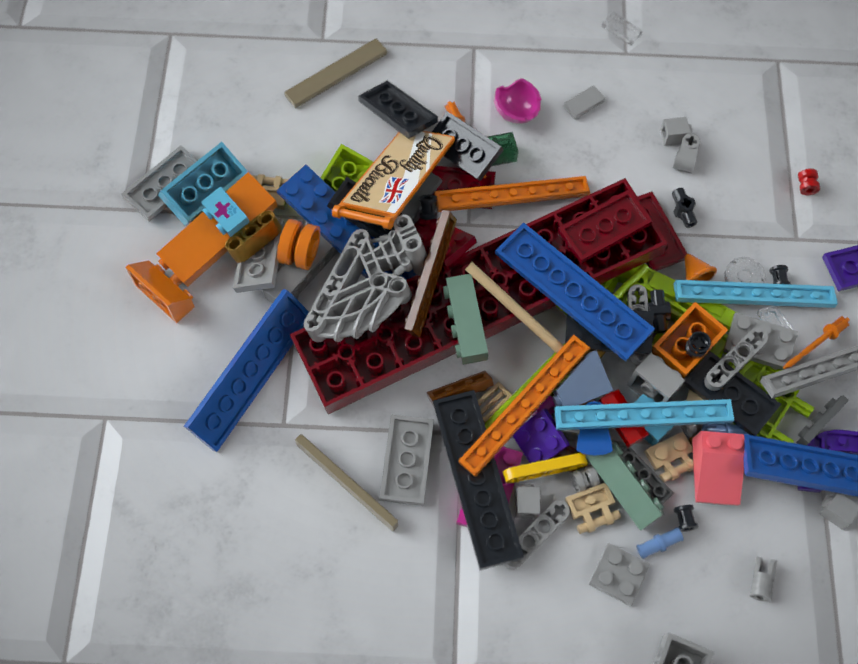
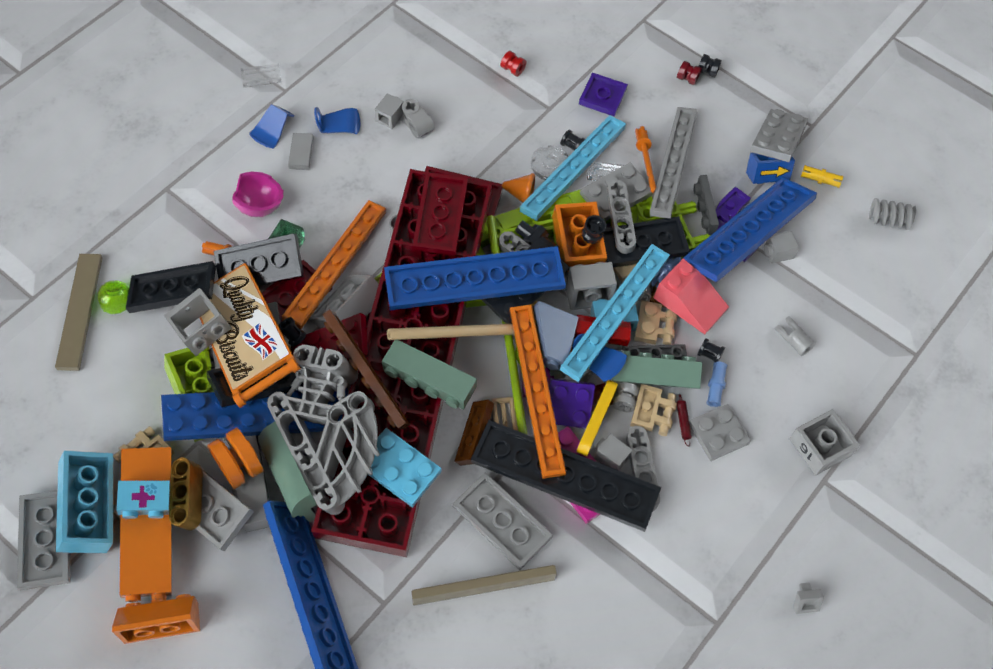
camera: 55 degrees left, 5 degrees down
black axle [672,188,698,228] -> none
none -> clear neon green hair [98,280,129,314]
none -> light grey window [164,288,232,356]
none -> piece [249,104,295,149]
none -> sand green brick [258,422,317,522]
none -> light grey slope [309,275,379,328]
none -> blue piece [314,107,360,134]
none -> medium azure plate [368,428,442,508]
none -> dark red piece [676,393,692,447]

